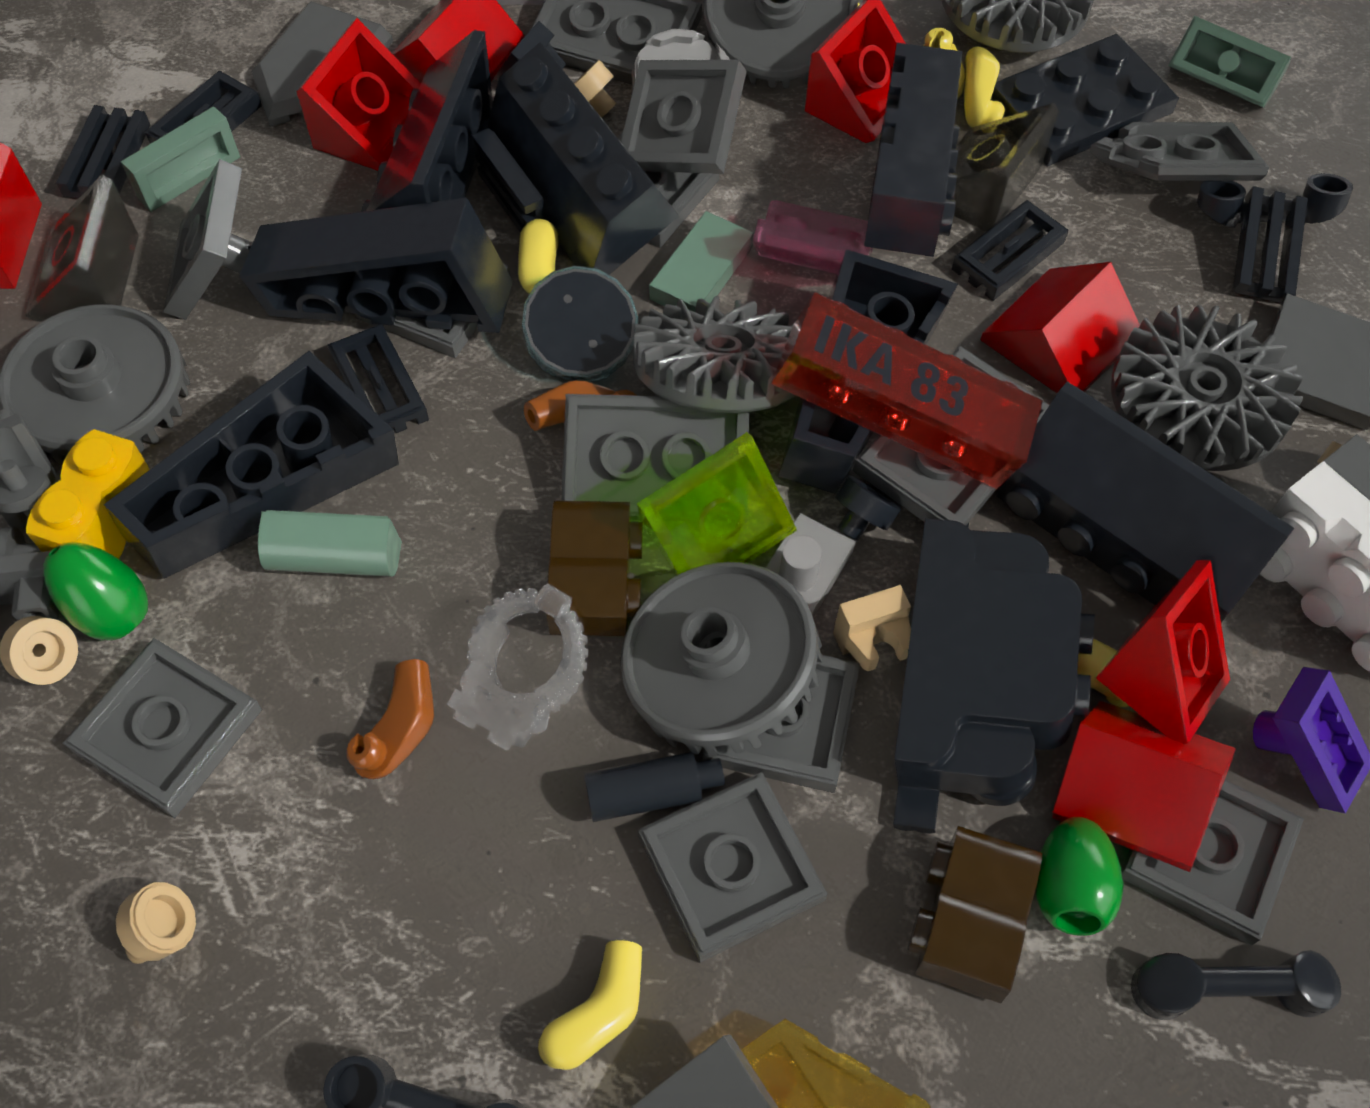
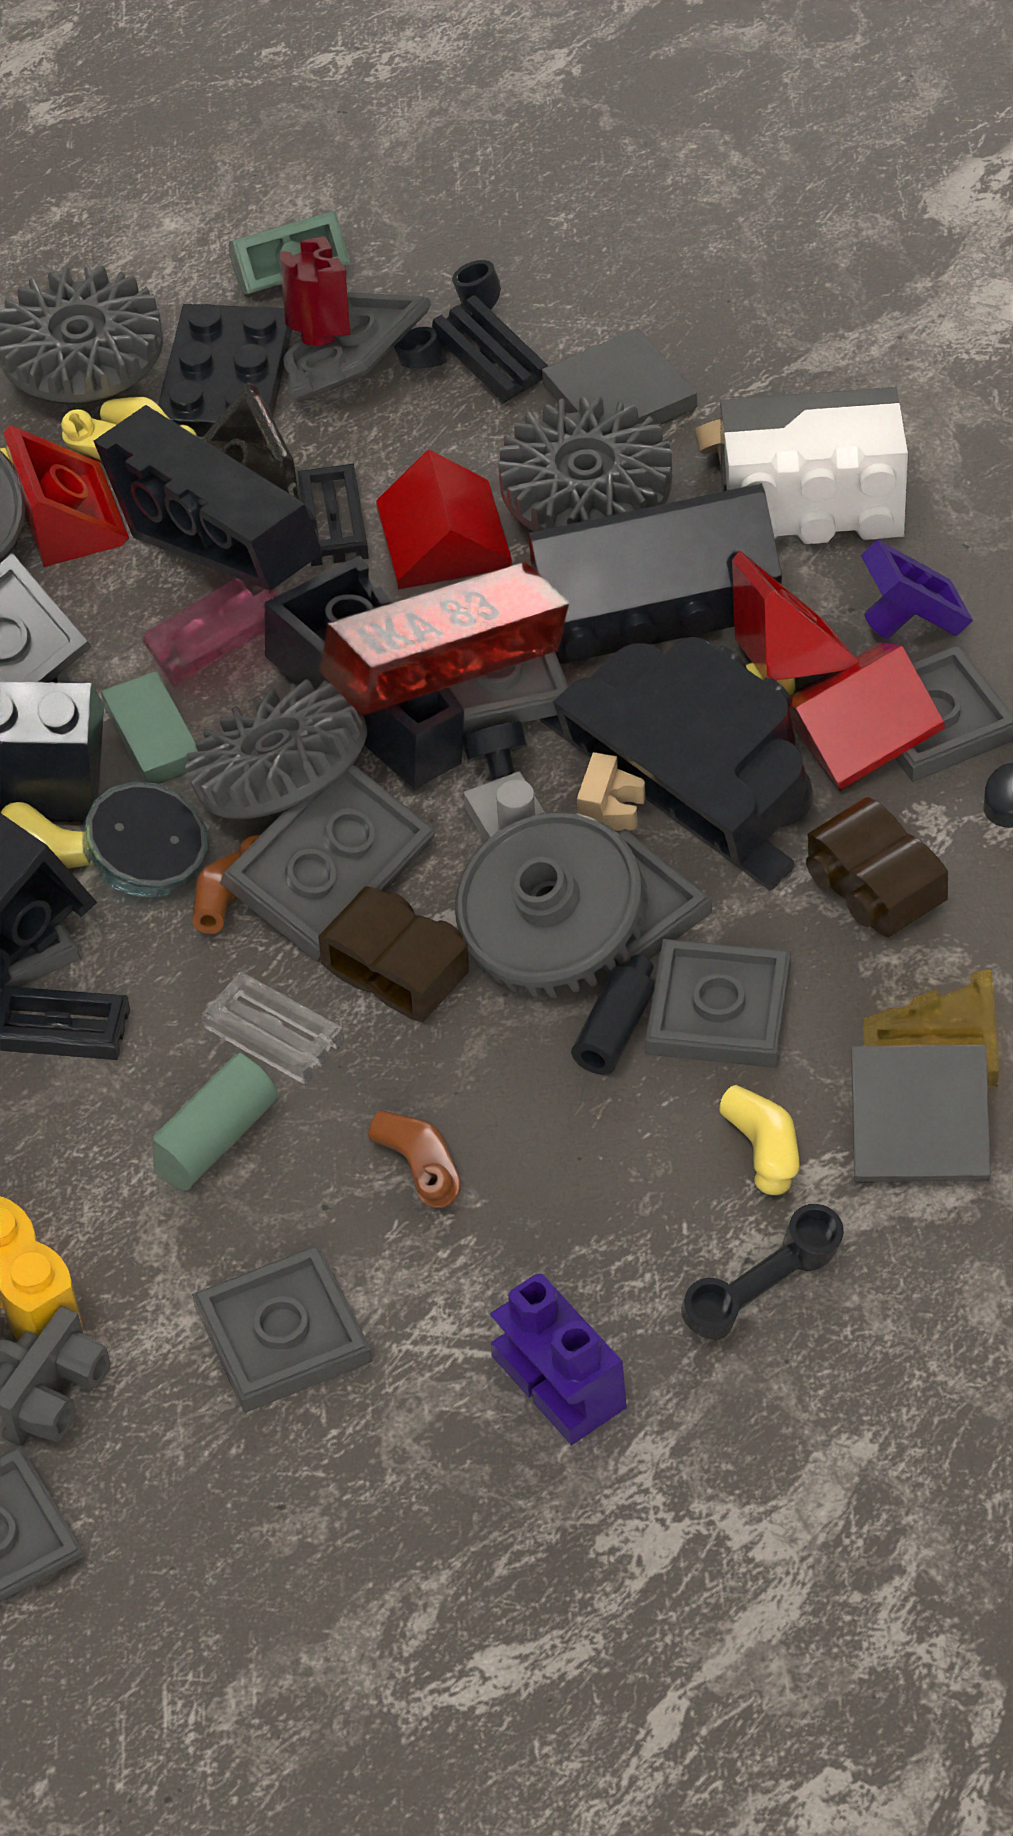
camera: 50 degrees left, 10 degrees down
tan tile [0,616,78,685] -> none
green animal [43,542,148,641] -> none
black wedge [104,351,399,579] -> none
tan tile [116,882,196,964] -> none
clear piece [446,584,588,750] -> none
clear neon green slope [637,432,797,576] -> none
green animal [1035,817,1123,936] -> none
none -> clear tile [201,972,345,1085]
none -> dark red cylinder [280,236,350,346]
none -> dark purple hips [490,1274,627,1446]

